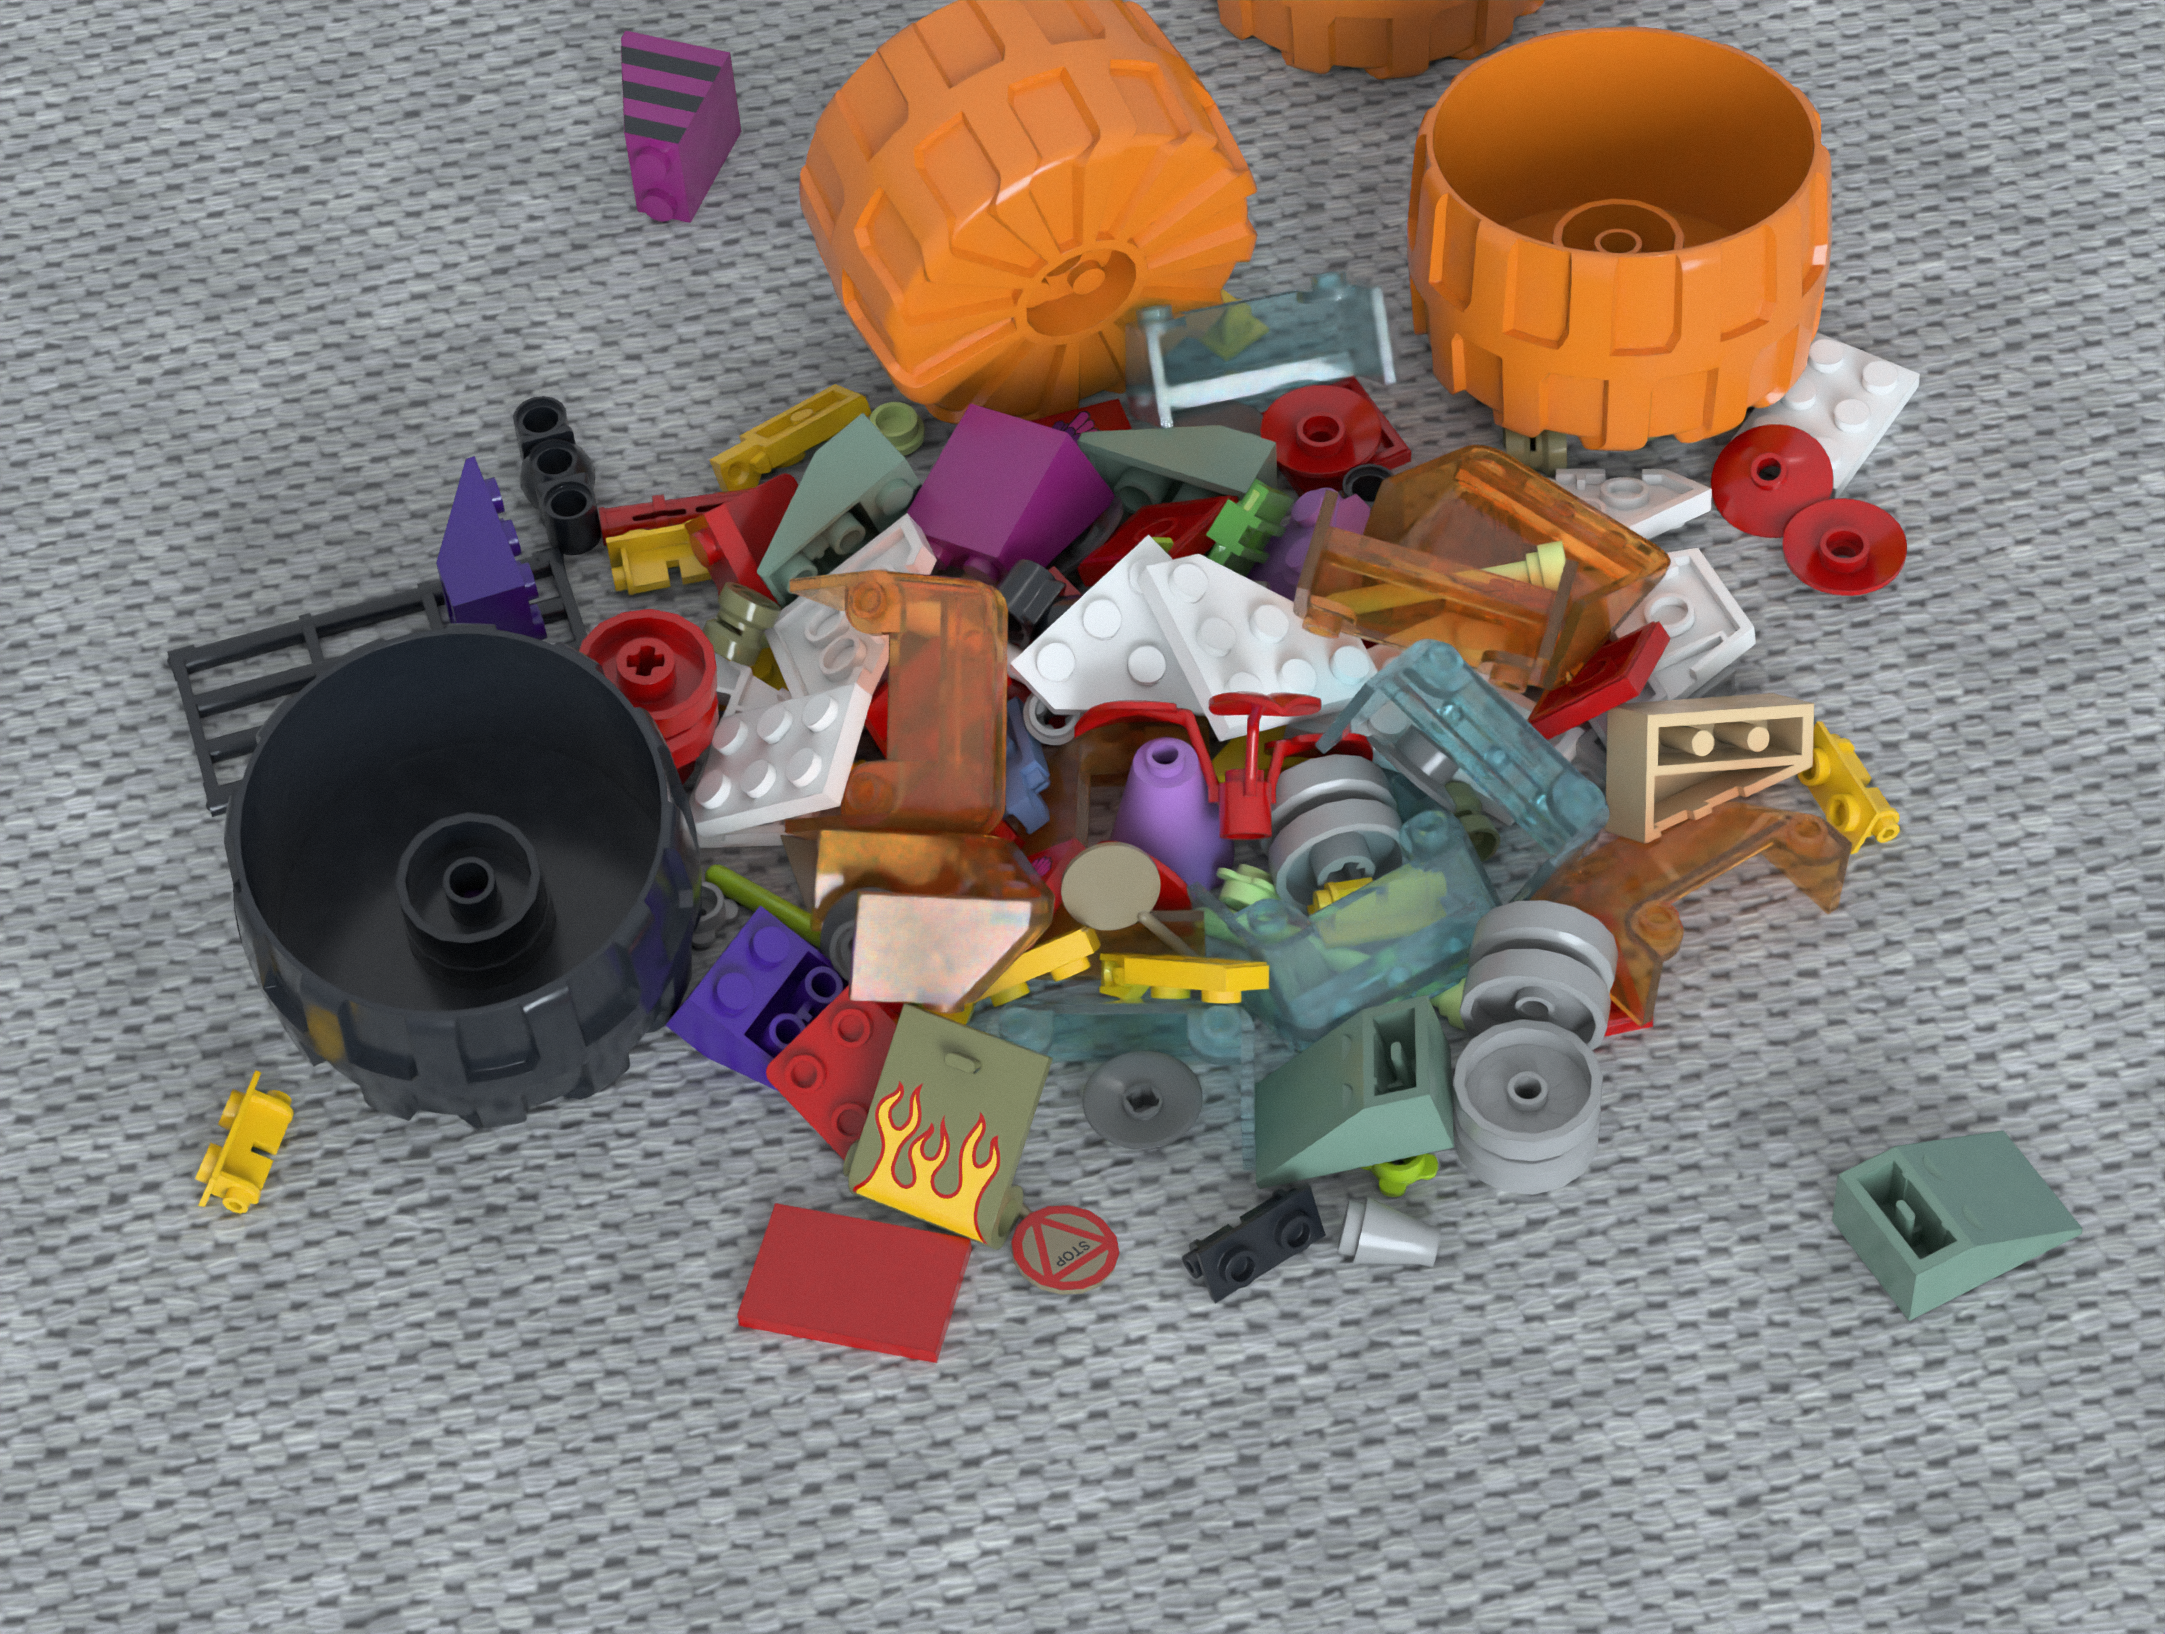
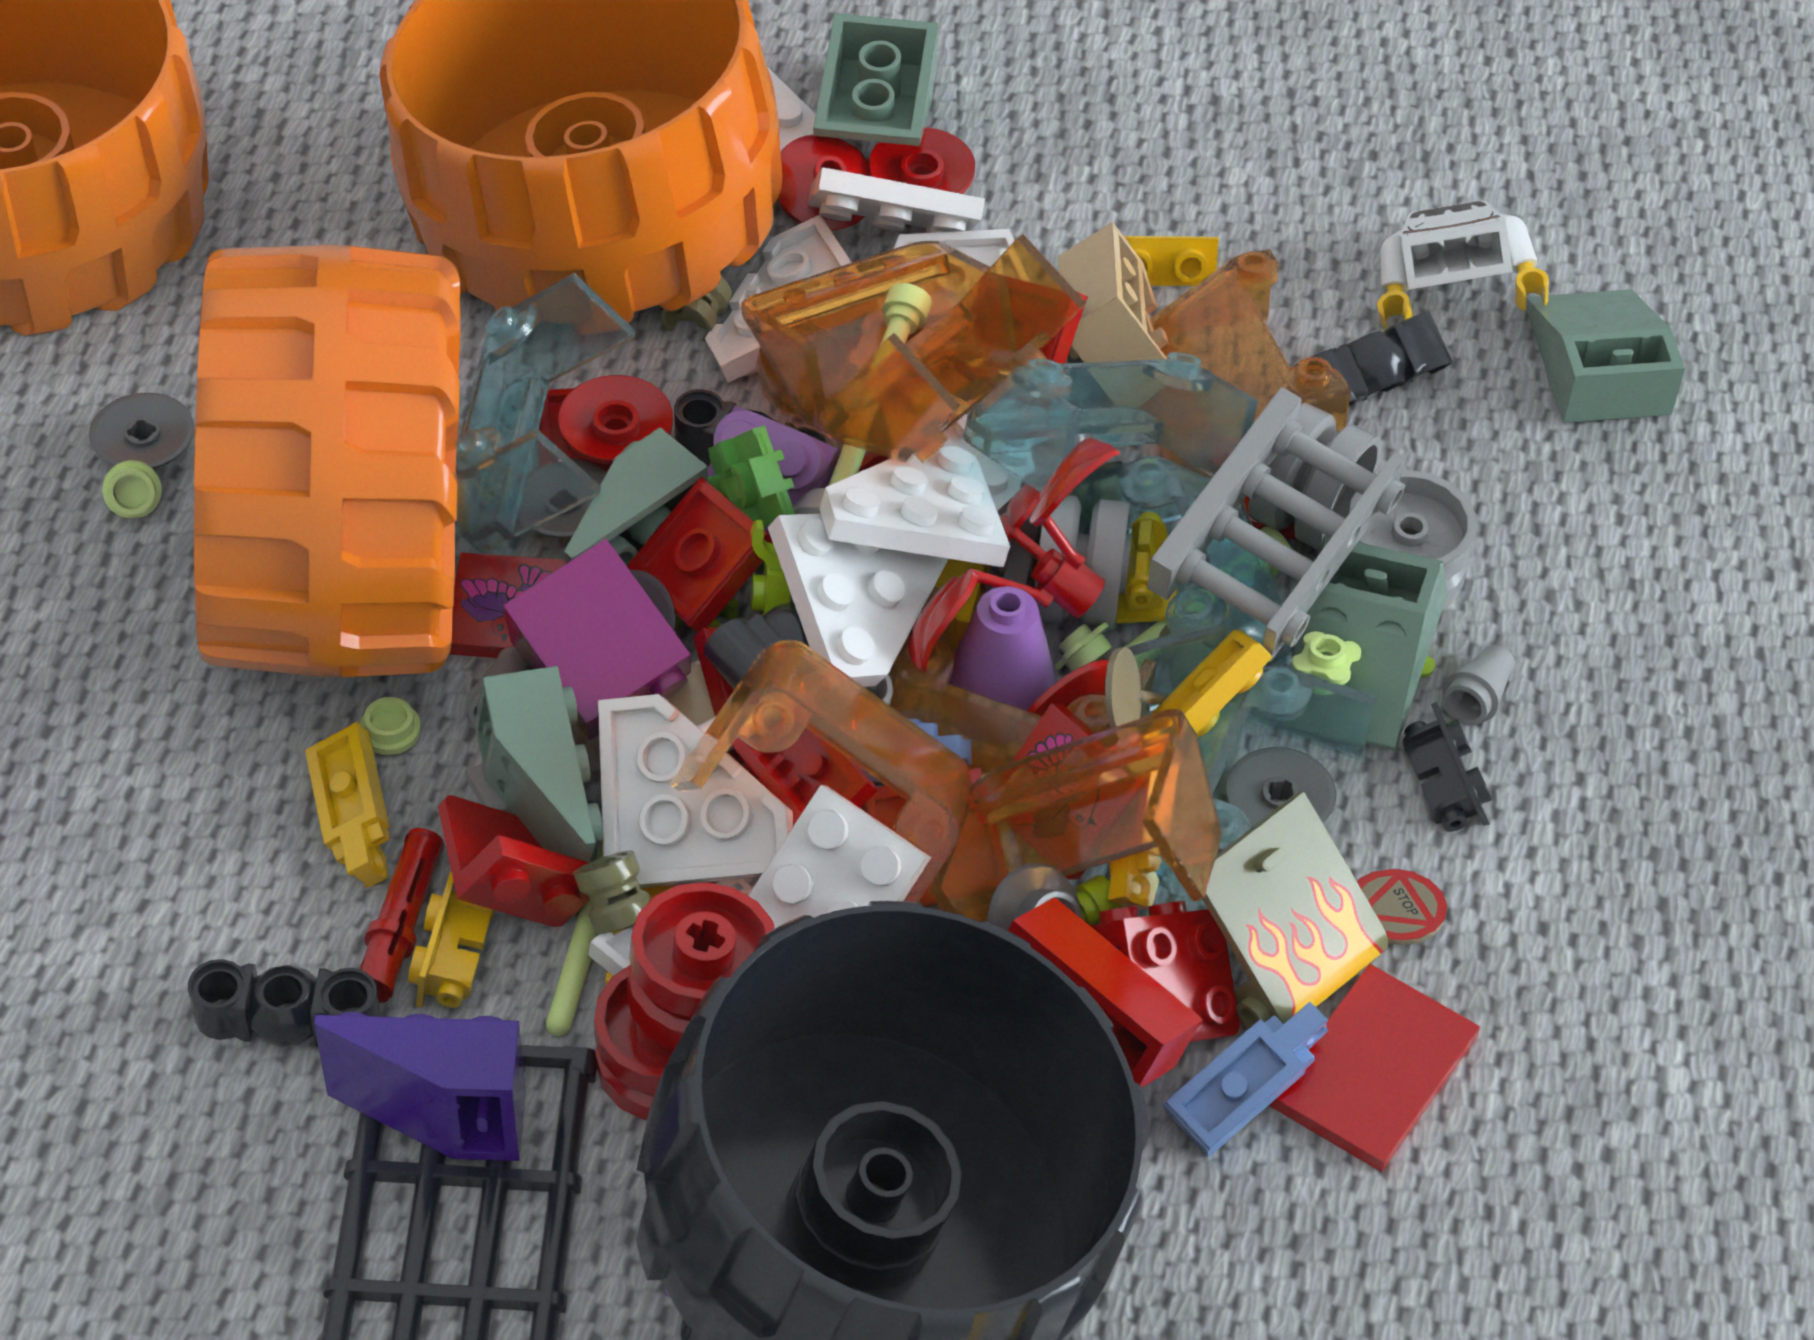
camera: 75 degrees left, 0 degrees up
none -> white plate [808,167,985,233]
none -> sand green slope [813,13,938,146]
none -> red brick [1008,897,1203,1088]
none -> light grey fence [1147,387,1405,662]
none -> medium blue hinge [1163,1002,1328,1157]
none -> black piece [1291,312,1453,412]
none -> yellowish green plate [1292,631,1361,690]
none -> white torso [1377,200,1549,330]

